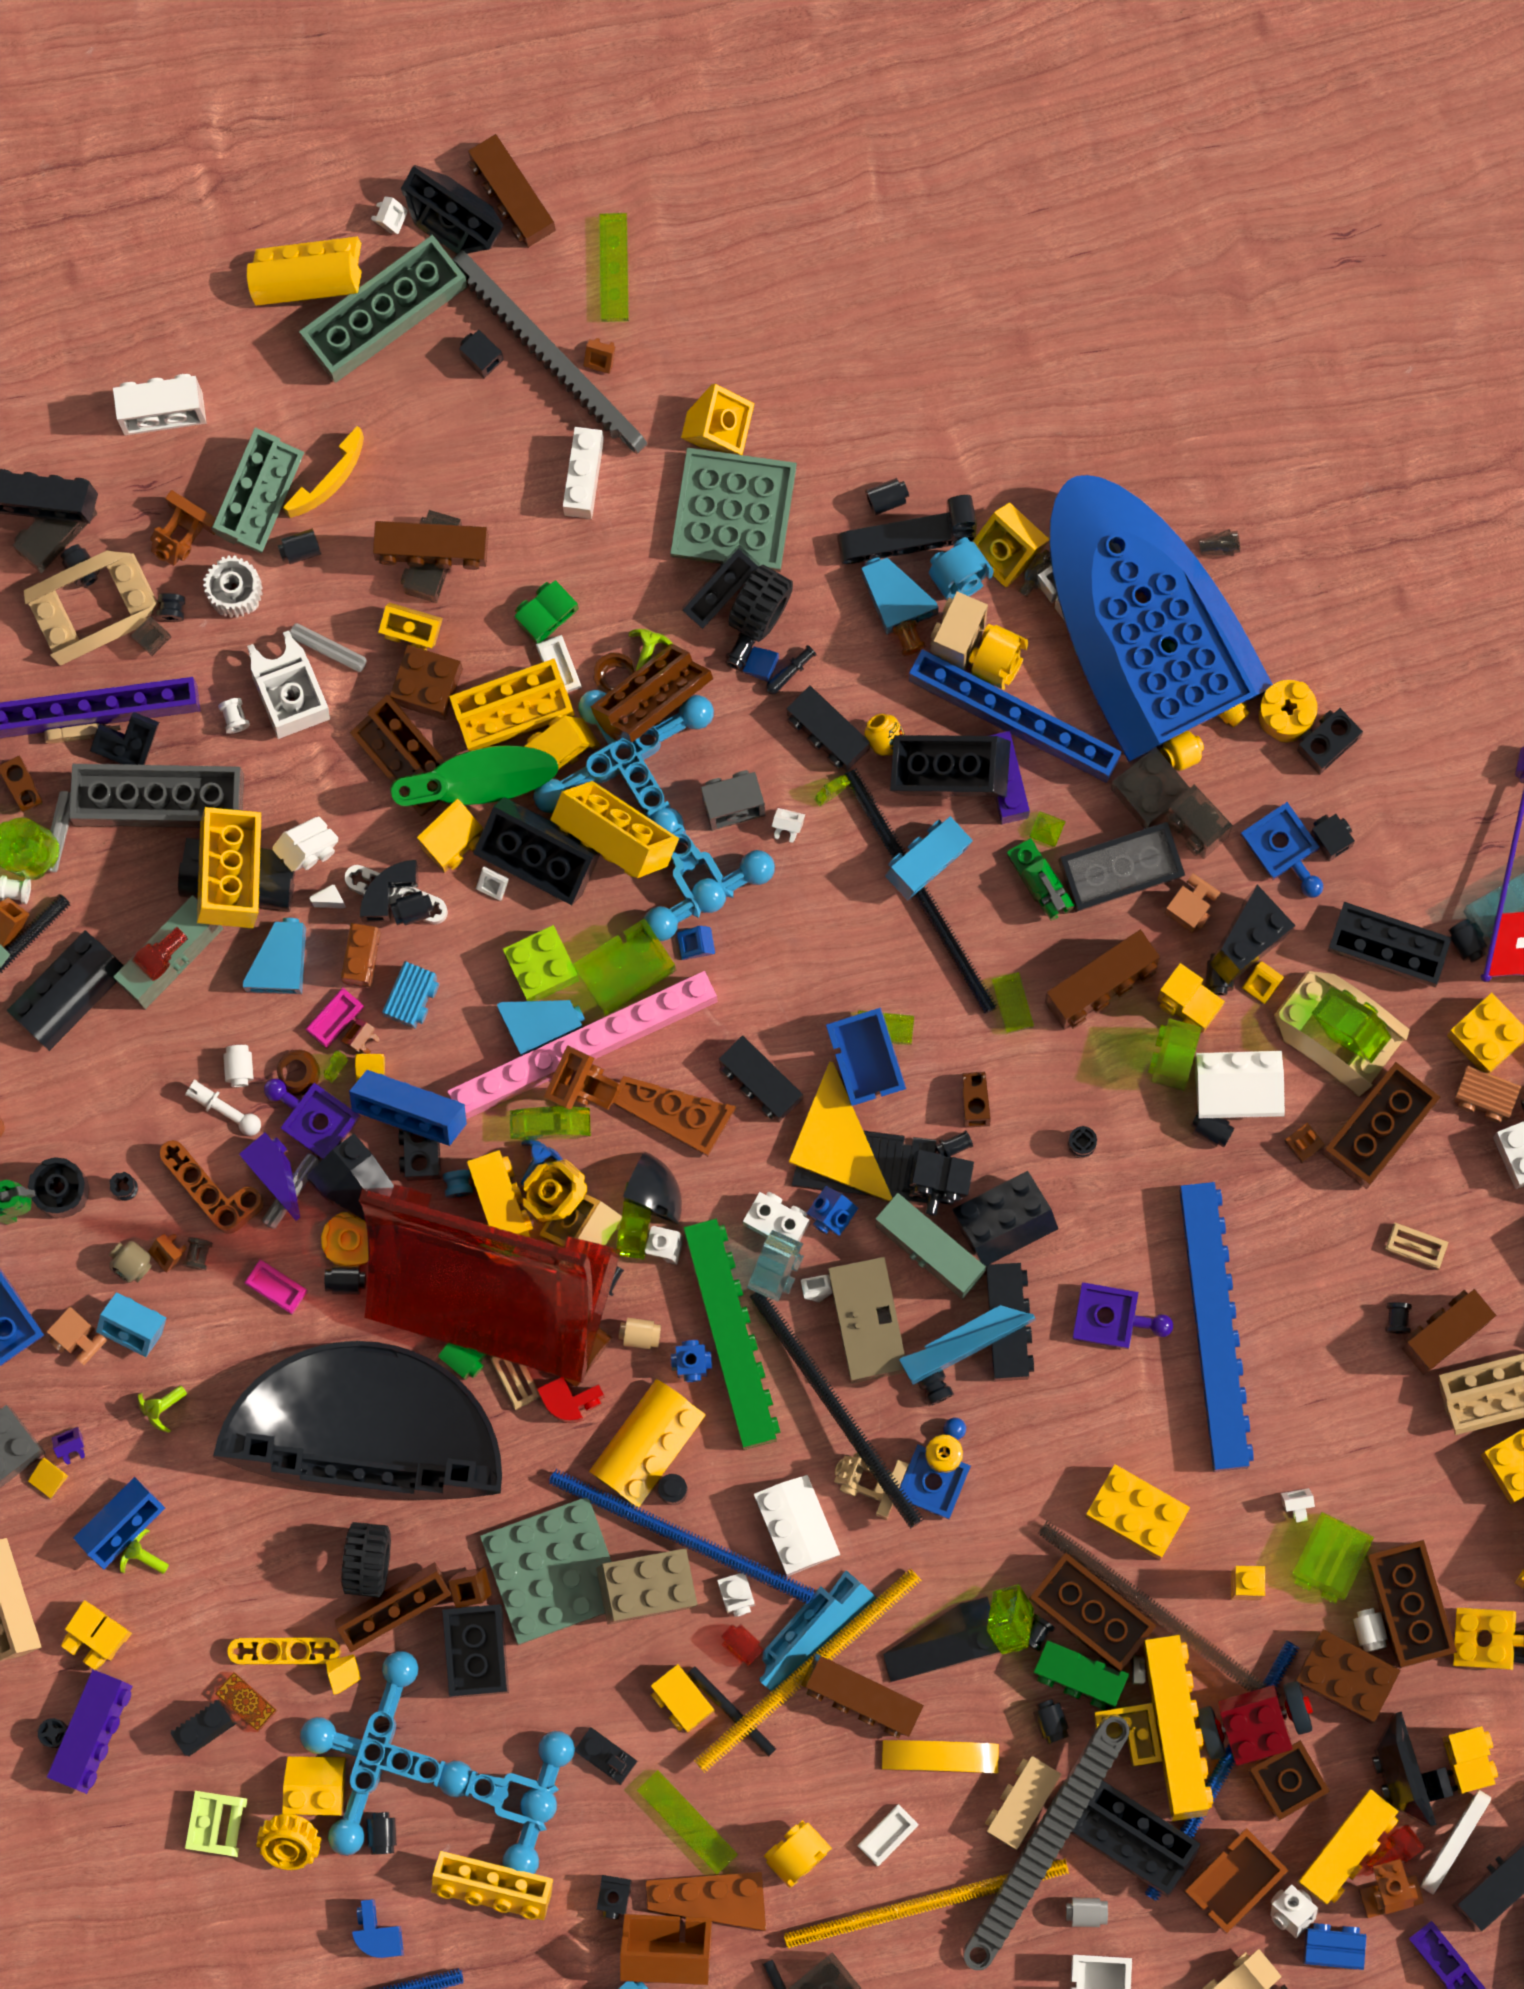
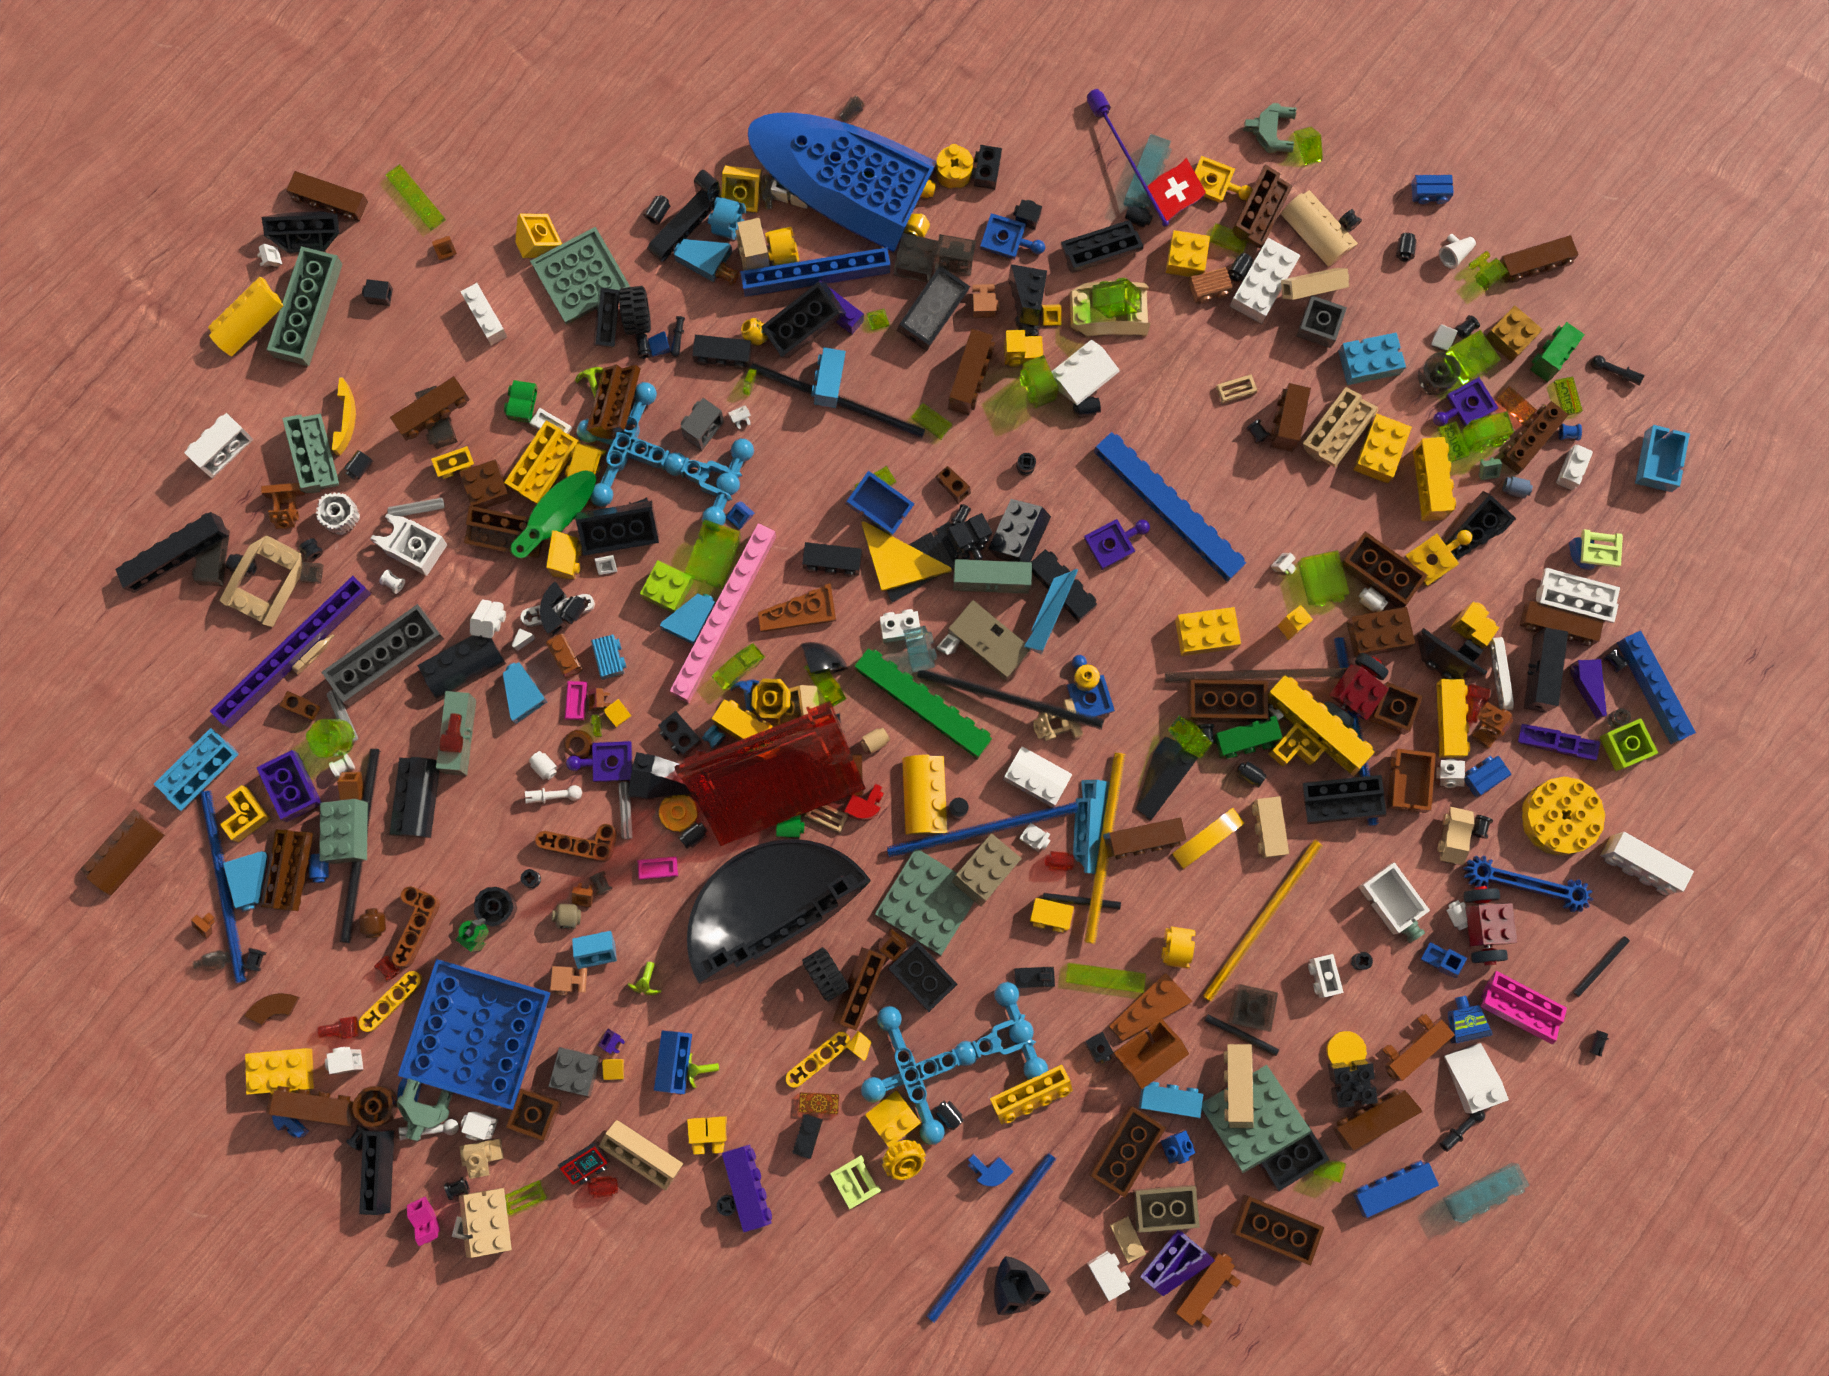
camera: 50 degrees left, 0 degrees up
black tile [90,712,160,765] -> none
yellow brick [197,807,261,928] -> none
dark purple slope [239,1132,301,1221] -> none
blue brick [349,1070,467,1146] -> none
dark grey gear [452,251,648,454] -> none
dark orange tile [544,1045,620,1110] -> none
yellow brick [550,781,679,878] -> none
reddish brown piece [594,652,634,693] -> none
white bracket [645,1226,684,1265] -> none
blue brick [671,1340,712,1382] -> none
blue brick [806,1186,859,1236] -> none
white tile [858,1804,919,1866] -> none
black wheel [918,1370,954,1407] -> none
dark grey gear [963,1714,1129,1971] -> none
green plate [1007,838,1075,921] -> none
light grey brick [1066,1897,1108,1927] -> none
dark orange tile [1285,1122,1325,1163] -> none
reddish brown brick [1322,1062,1441,1189] -> none

